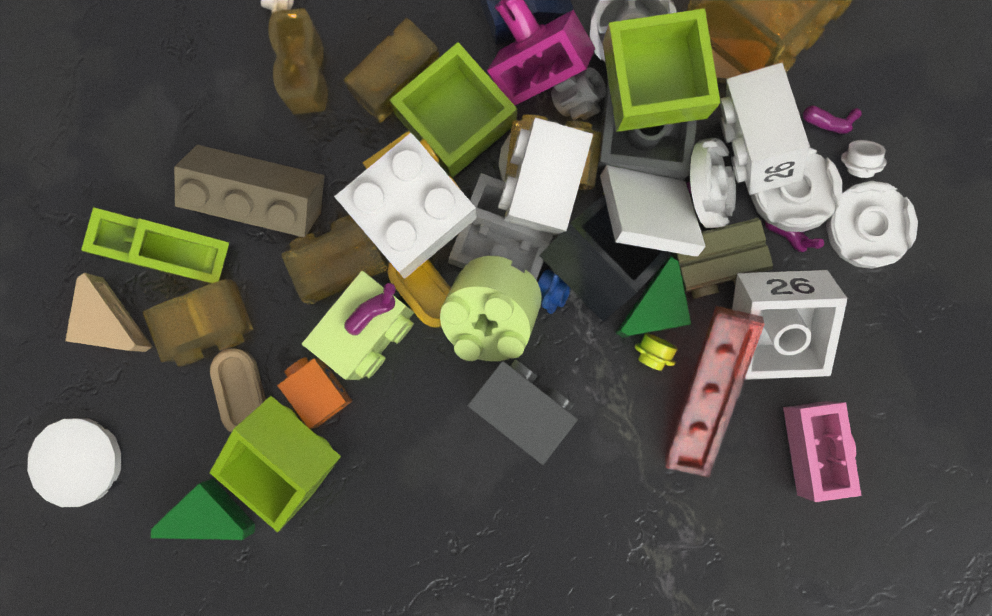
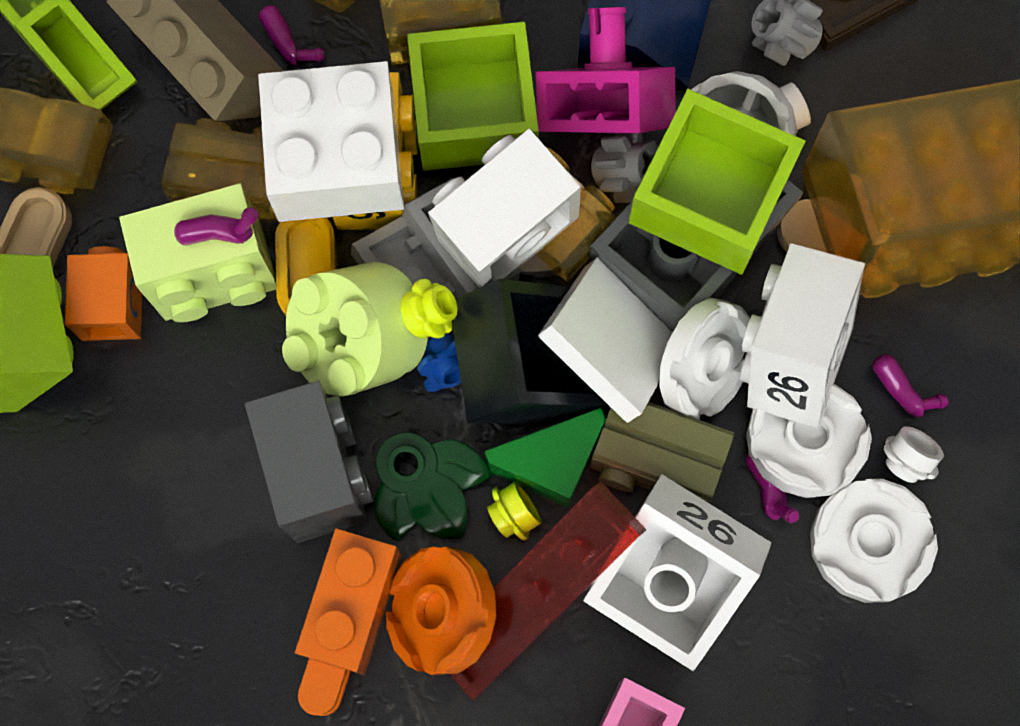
camera: 35 degrees right, 10 degrees down
none -> magenta piece [258,5,324,67]
none -> orange brick [295,528,402,716]
none -> dark green plate [374,432,491,540]
none -> orange tile [386,546,496,675]
none -> neon yellow plate [401,278,458,339]

